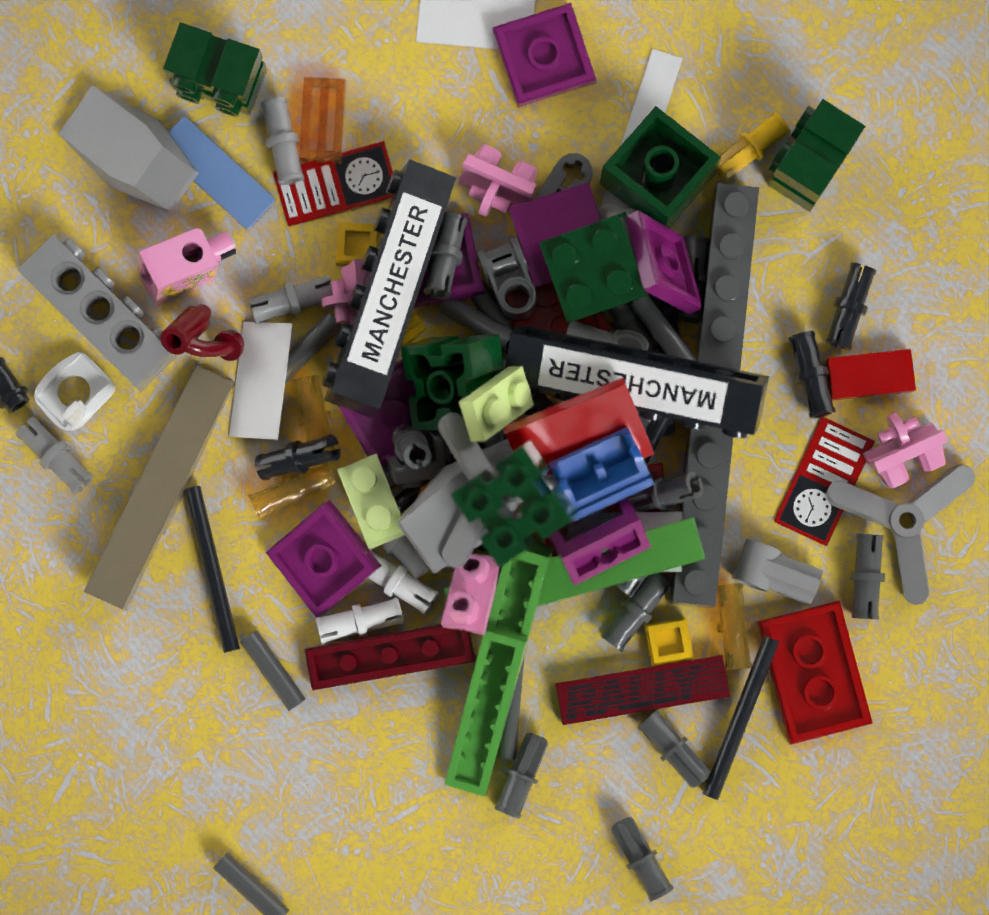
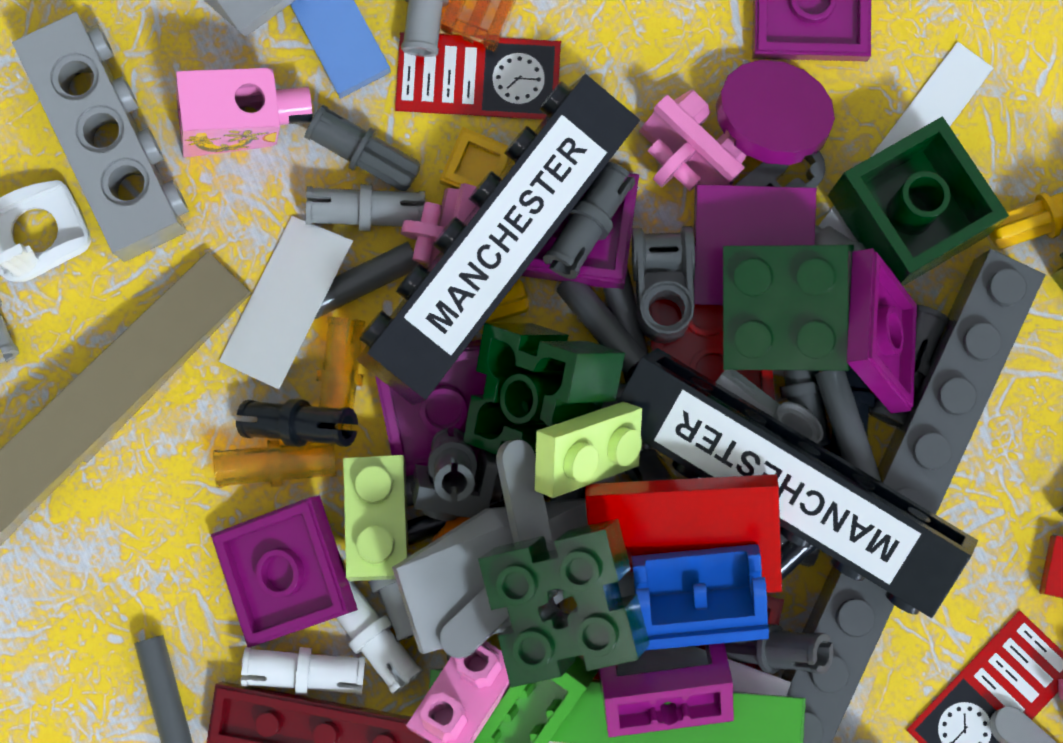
camera: 15 degrees right, 0 degrees up
dark red plant [160,304,245,361] -> none
black bar [184,486,240,653] -> none
black pin [788,331,836,419] -> none
none -> dark grey axle [304,104,421,191]
none -> magenta tile [716,60,835,165]

